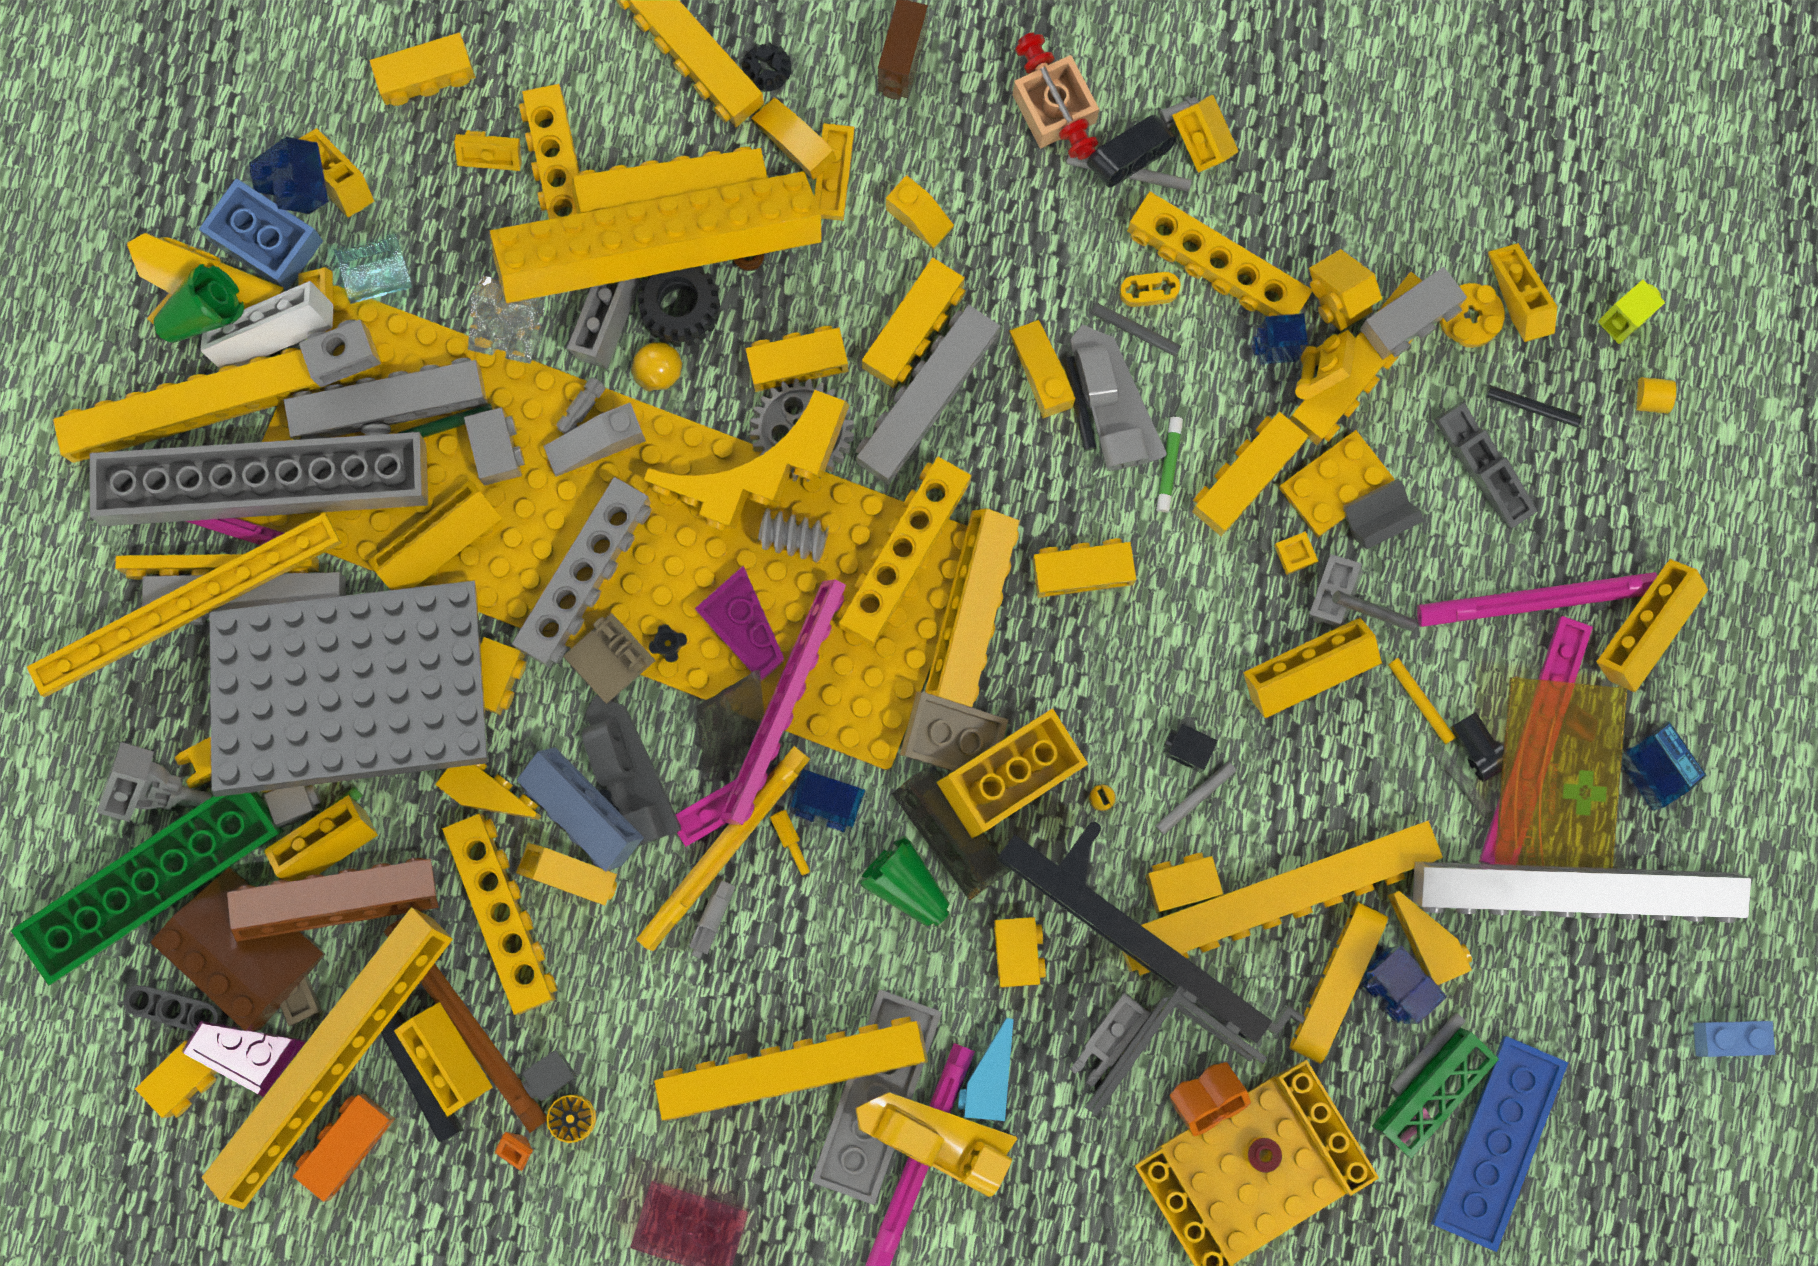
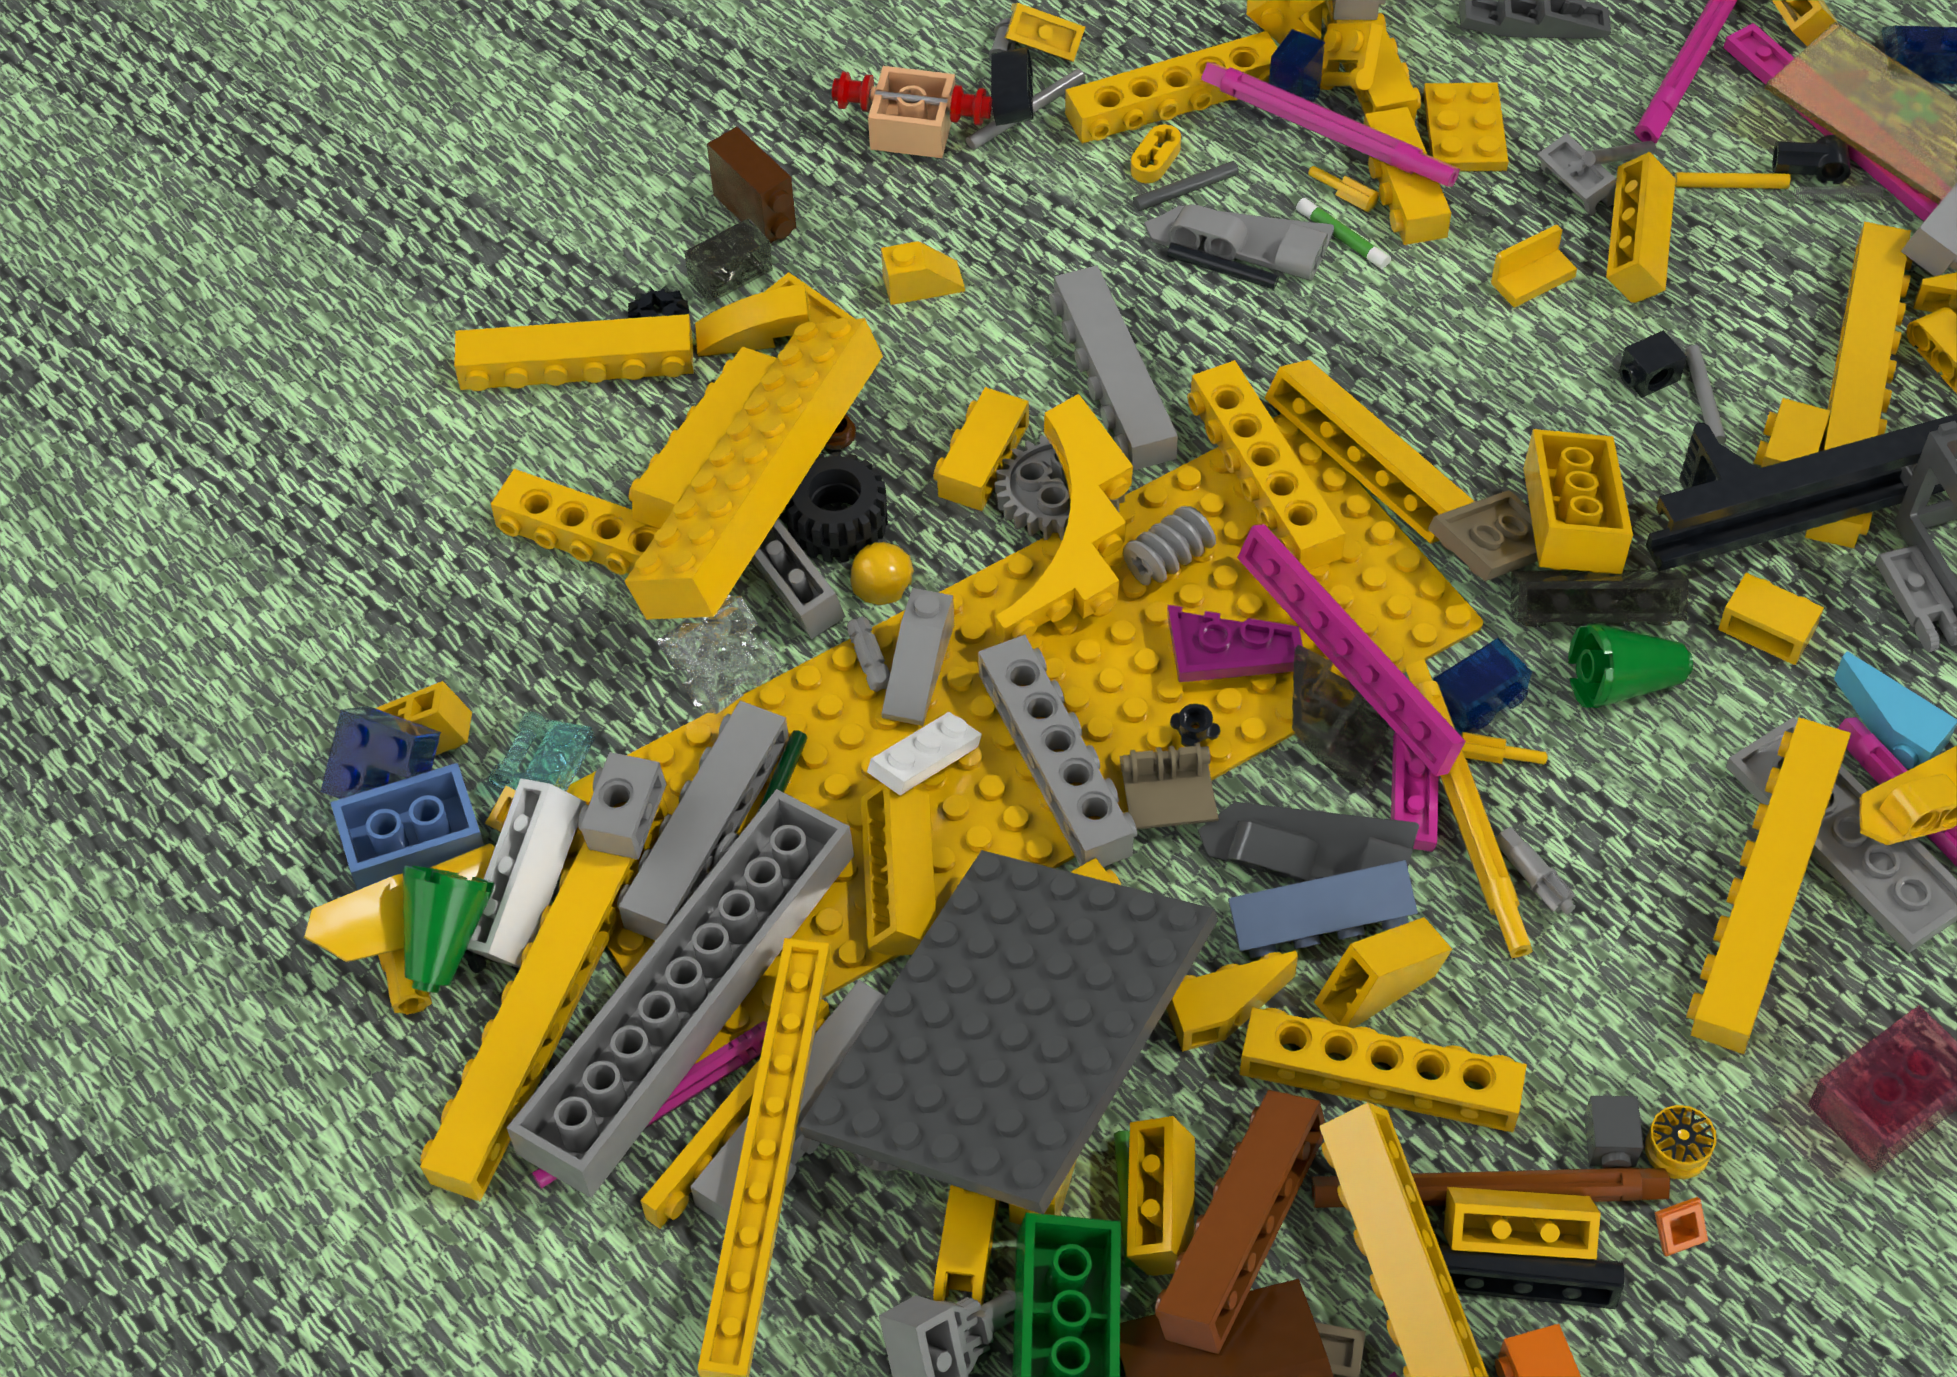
camera: 50 degrees left, 25 degrees down
light grey brick [264,785,321,828] -> none
yellow brick [369,32,476,106] -> none
yellow hinge [454,130,522,171] -> none
light grey brick [464,407,525,486] -> none
yellow brick [862,257,966,389] -> none
yellow slope [1009,320,1075,418] -> none
yellow brick [1032,538,1136,598] -> none
yellow hinge [1089,784,1116,811] -> none
yellow plate [1274,531,1318,575] -> none
dark grey panel [1343,479,1424,549] -> none
none -> clear smoke brick [684,218,773,304]
none -> white plate [867,712,982,795]
none -> dark pink piece [1201,62,1460,187]
none -> yellow axle [1308,166,1379,212]
none -> yellow panel [1491,225,1577,308]

